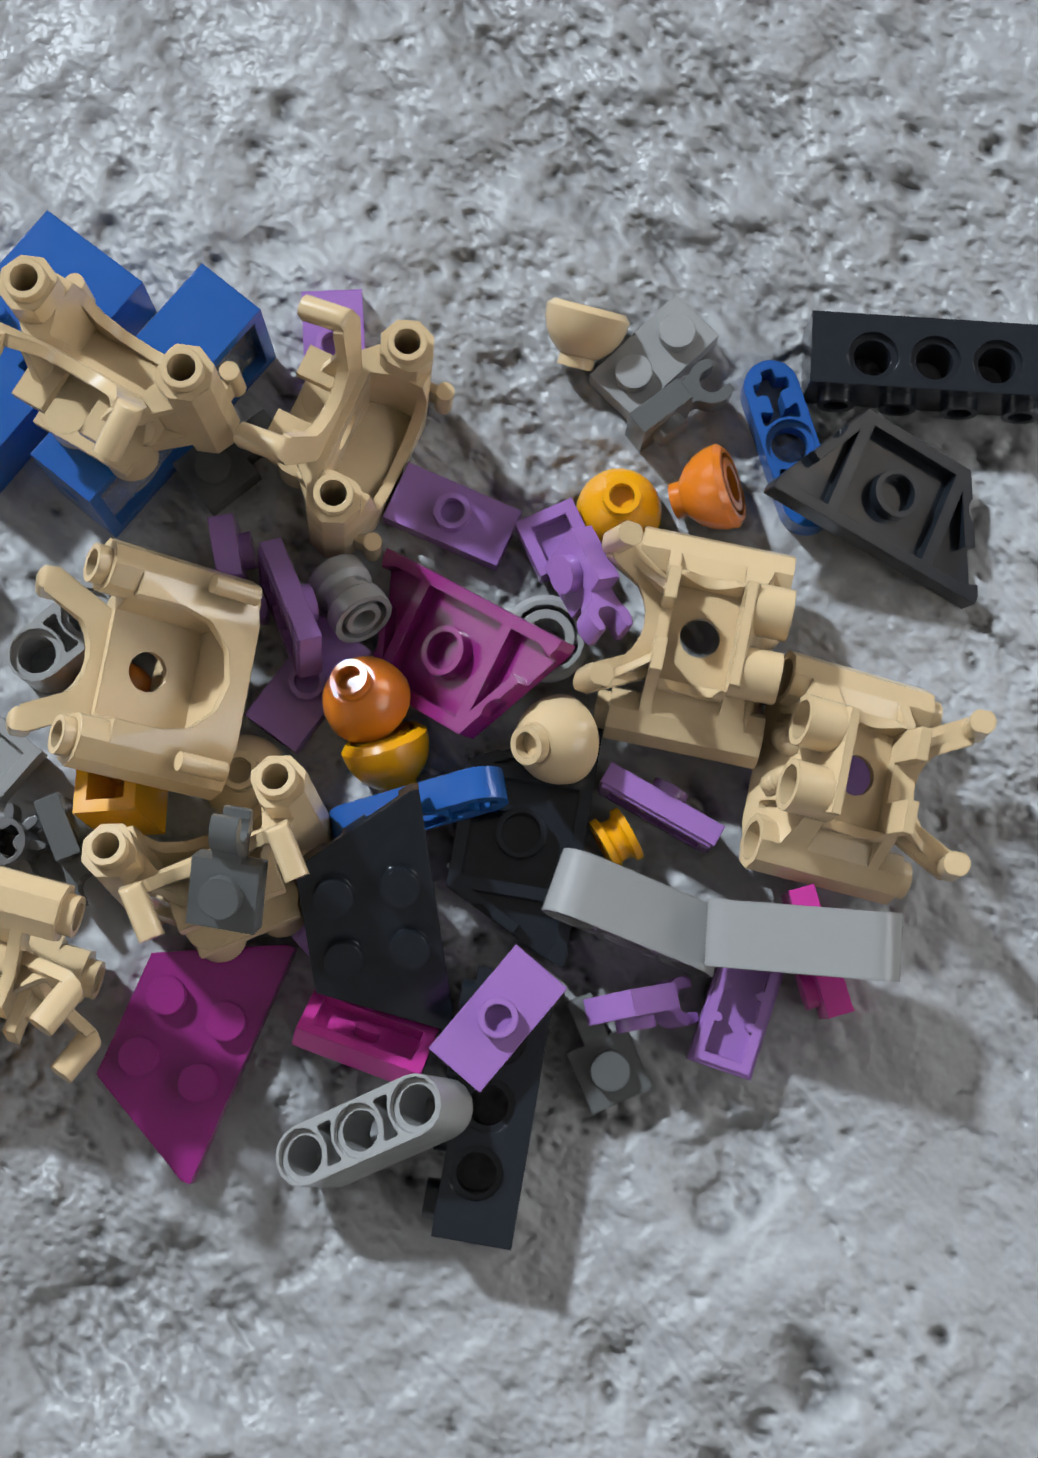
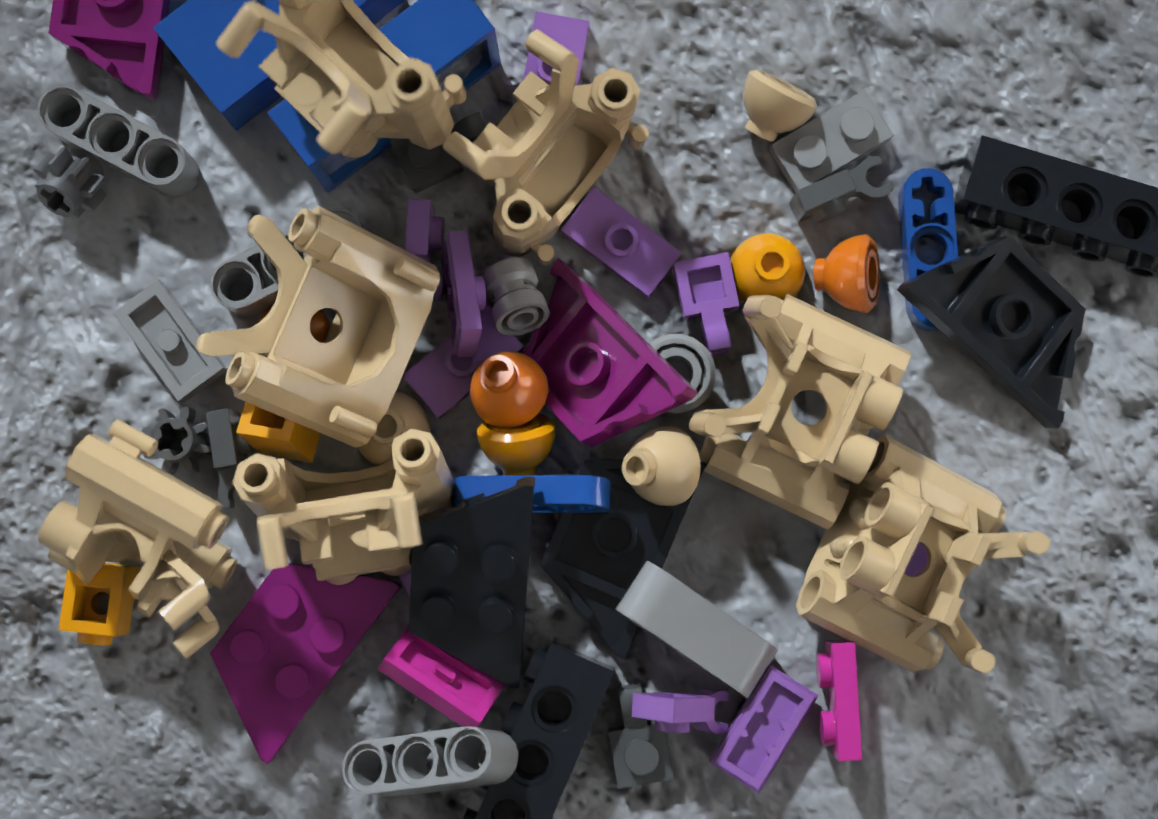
camera: 20 degrees right, 5 degrees up
dark grey plate [186,805,268,935] -> none
medium lavender plate [429,944,567,1093] -> none
medium lavender plate [544,525,633,645] -> none
light orange bush [588,807,644,866] -> none
medium lavender plate [597,762,725,854] -> none
light grey beam [704,898,904,982] -> none

